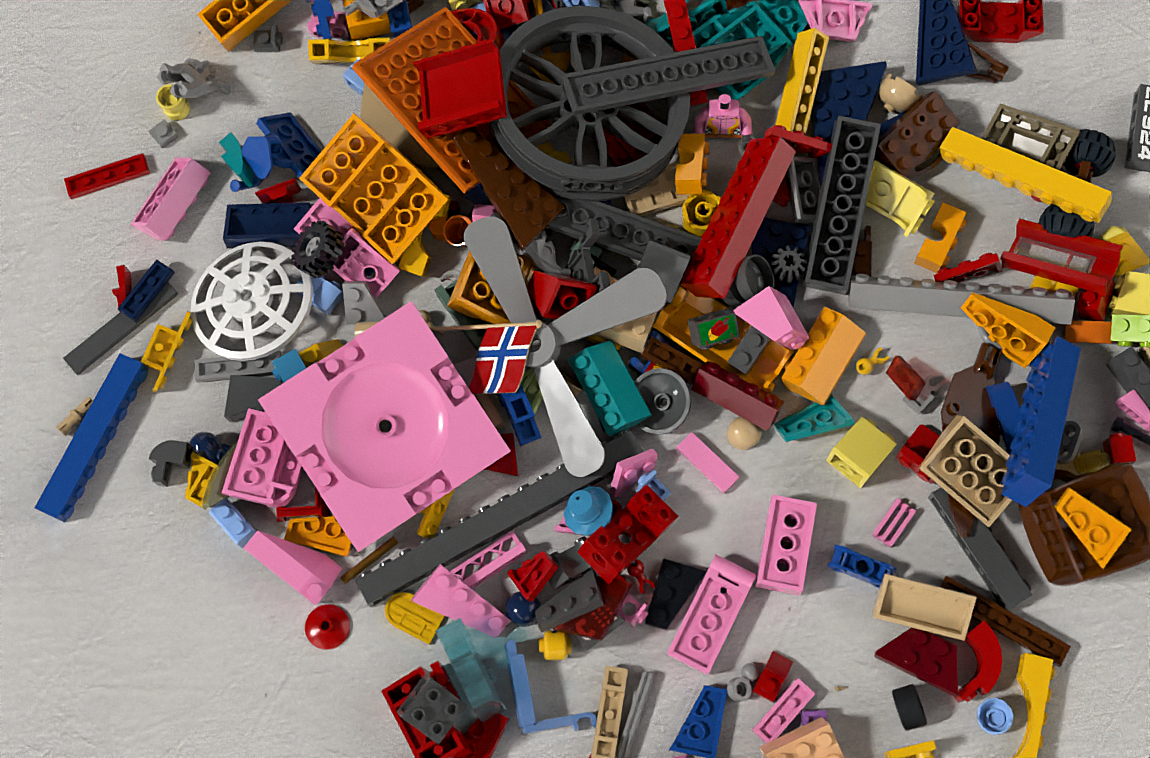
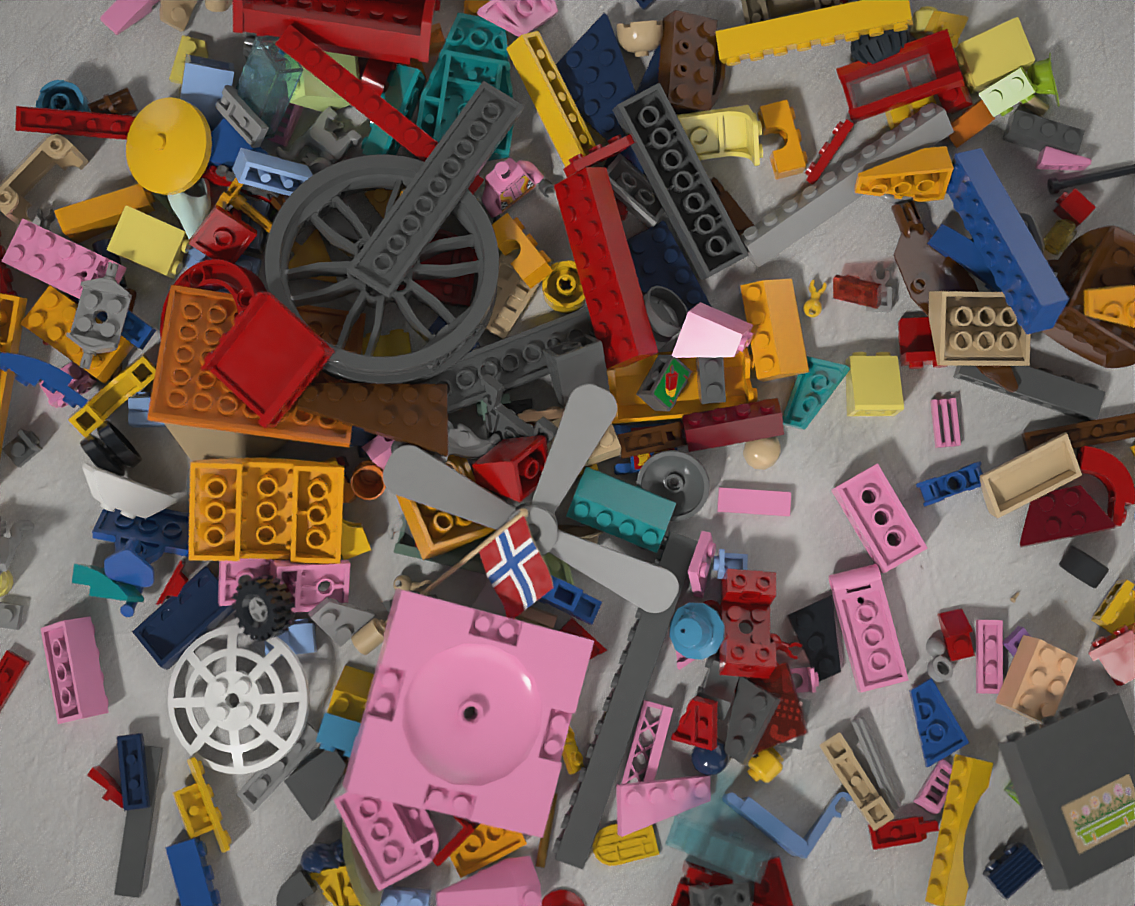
camera: 50 degrees left, 10 degrees up
dark grey gear [770,245,807,283] -> none
none -> black wheel [80,420,142,477]
none -> white wedge [82,463,177,519]

